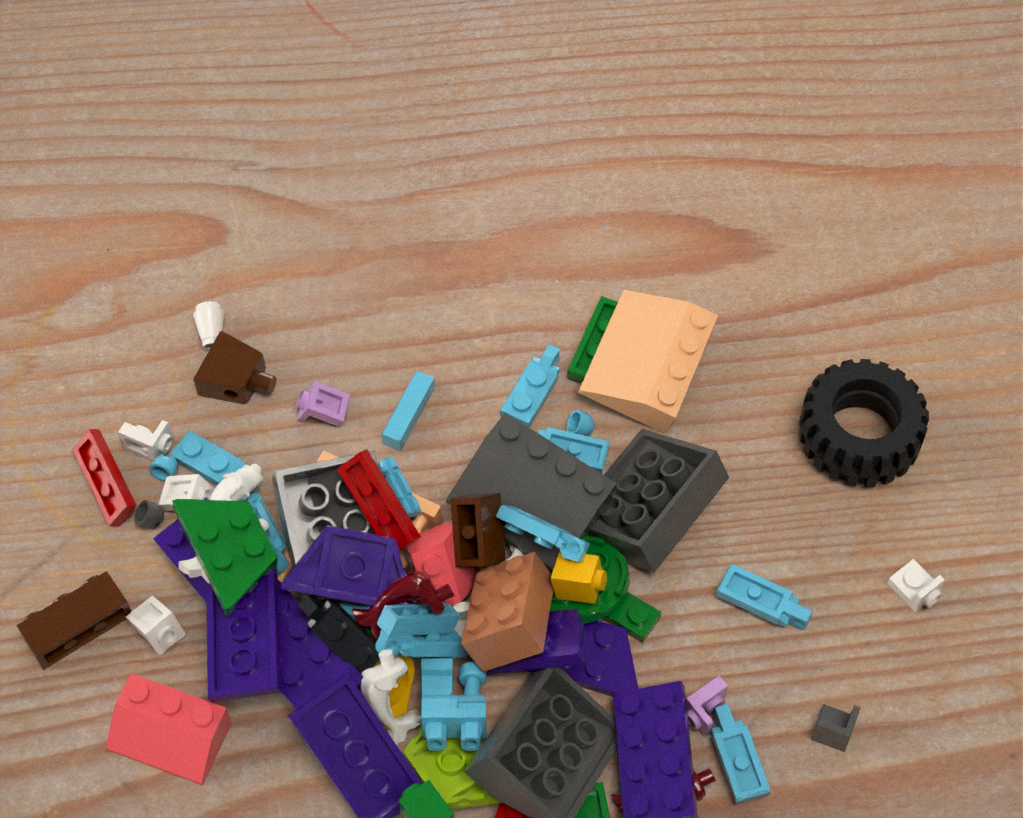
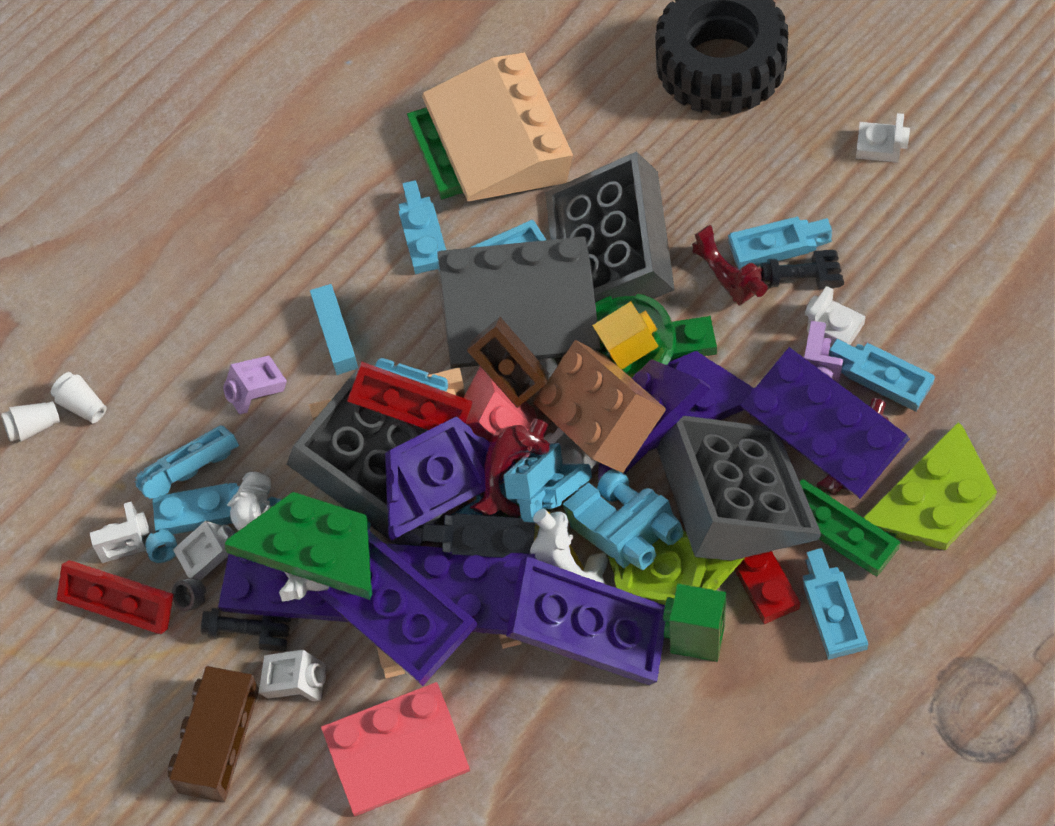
camera: 35 degrees left, 0 degrees up
reddish brown torso [193,331,276,404] -> none
medium azure hinge [496,505,590,562] -> none
medium azure hinge [567,410,595,436] -> none
dark grey panel [811,704,861,752] -> none
none -> white cone [1,401,60,442]
none -> medium azure hinge [134,425,239,499]
none -> black hinge [201,607,291,652]
none -> dark red animal [692,225,768,306]
none -> black hinge [760,250,844,289]
none -> white bracket [805,286,865,345]

